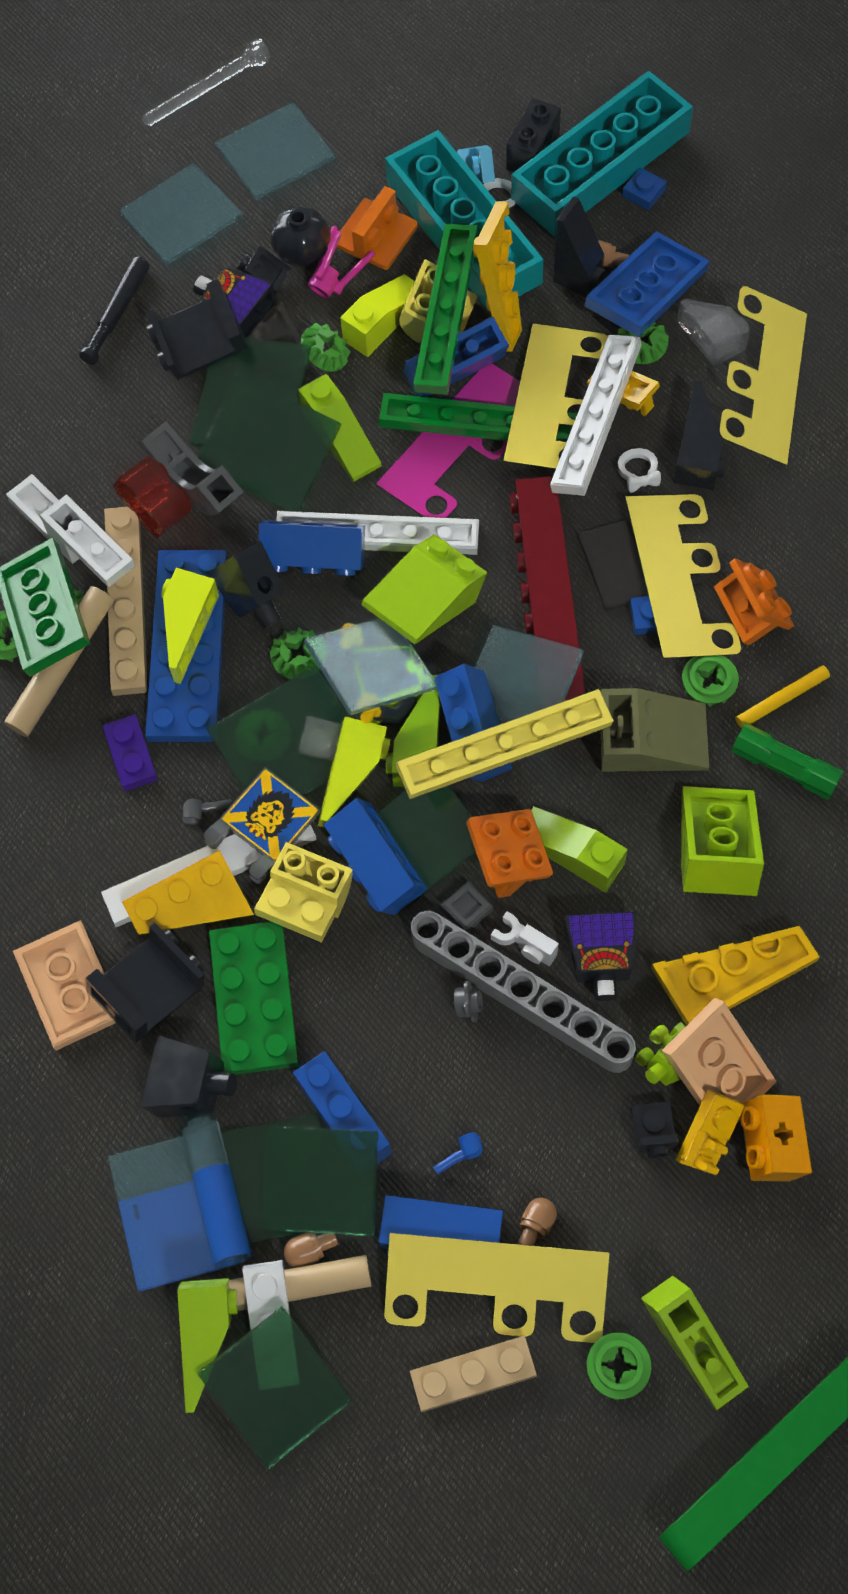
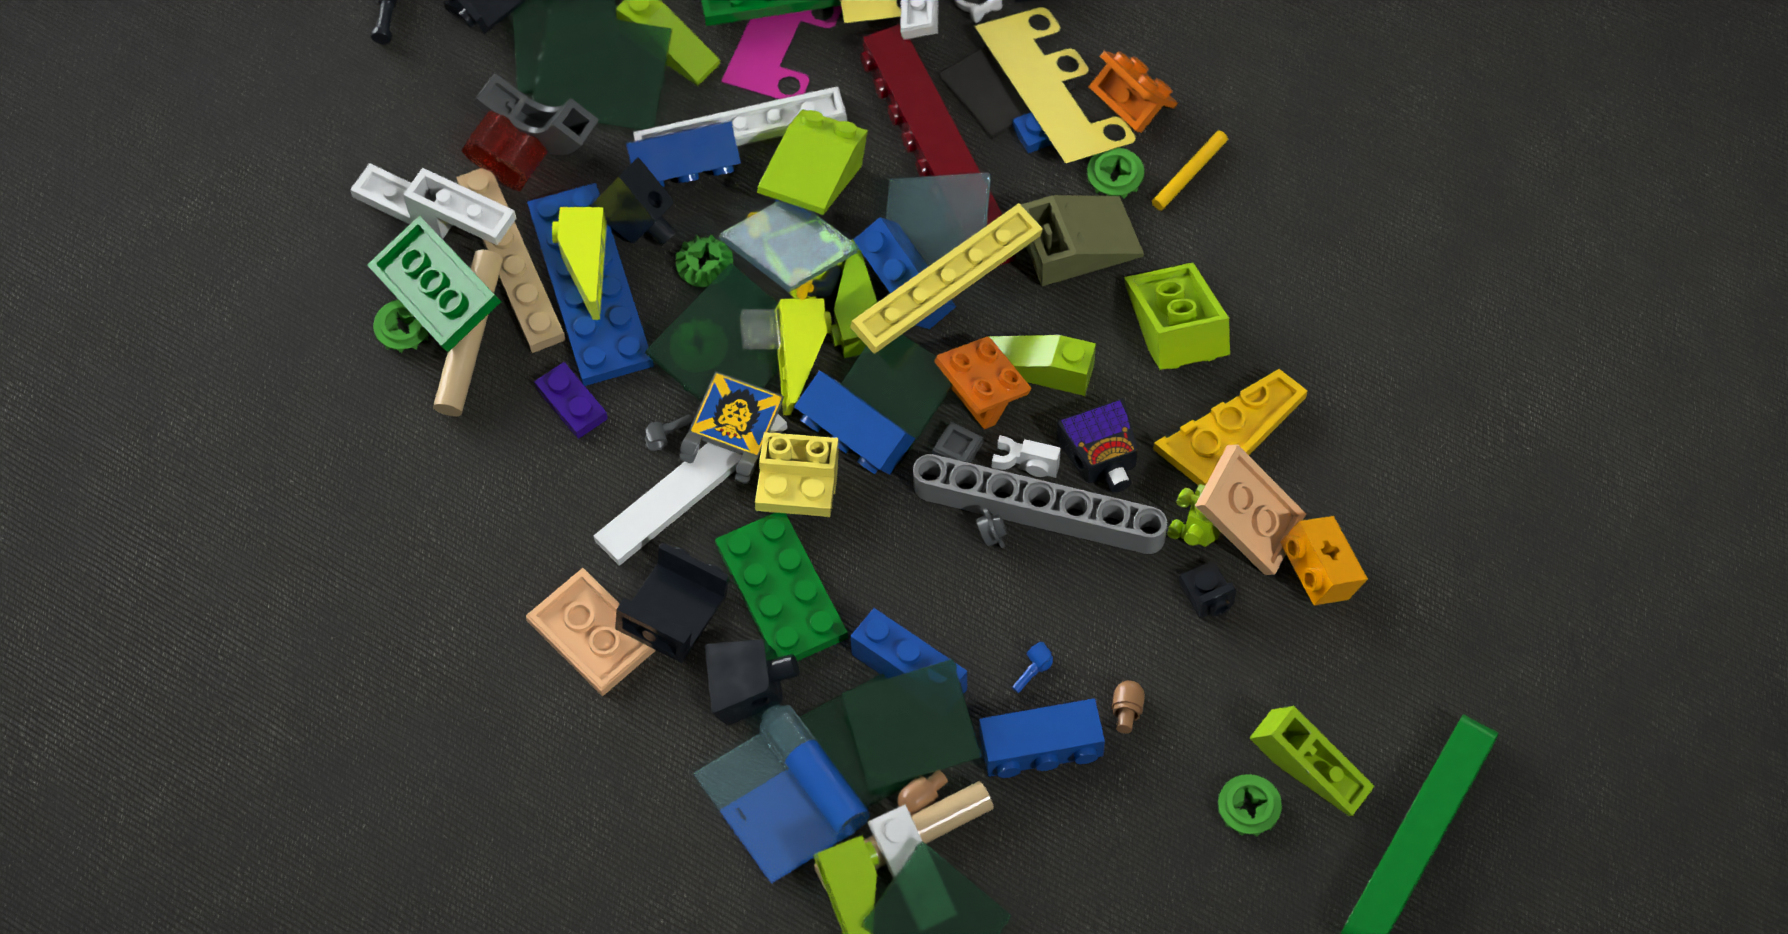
camera: 20 degrees left, 5 degrees down
yellow wing [122,850,254,935] -> none
light yellow piece [384,1233,609,1343] -> none
tan plate [410,1335,537,1412] -> none
yellow plate [676,1089,745,1175] -> none
green axle [731,723,844,800] -> none

